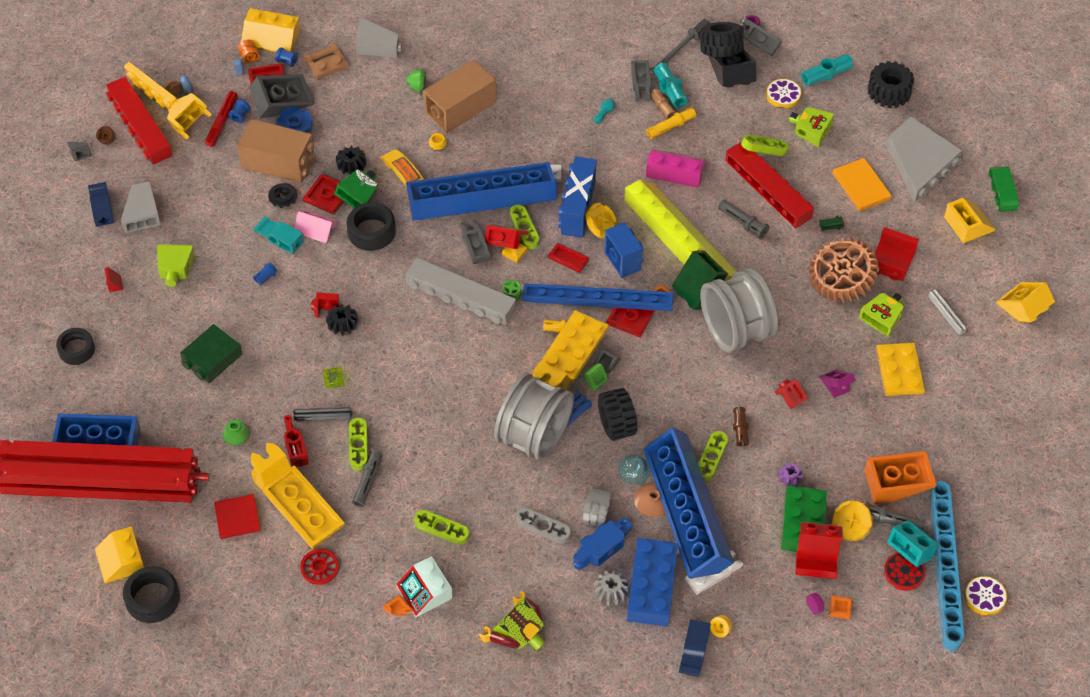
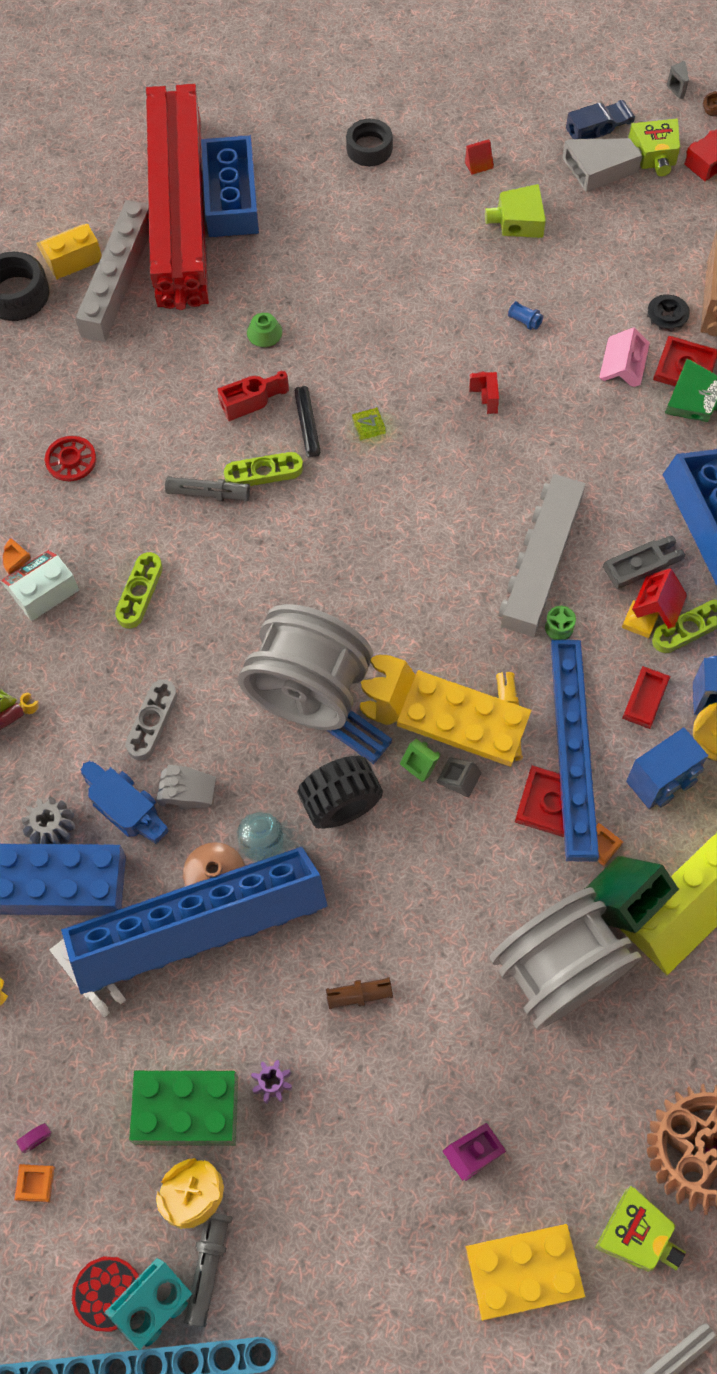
camera: 85 degrees right, 10 degrees up
dark green brick [180,324,242,383] -> none
red tile [214,494,261,539] -> none
yellow hinge [251,443,345,550] -> none
teal piece [253,216,304,254] -> none
black gear [326,303,358,337] -> none
black tyre [346,202,396,251] -> none
lime beam [698,431,728,482] -> none
red bracket [774,379,808,409] -> none
red panel [795,522,843,579] -> none
orange slope [864,451,936,504] -> none
none -> light grey brick [75,200,149,342]
none -> lime torso [628,118,680,176]

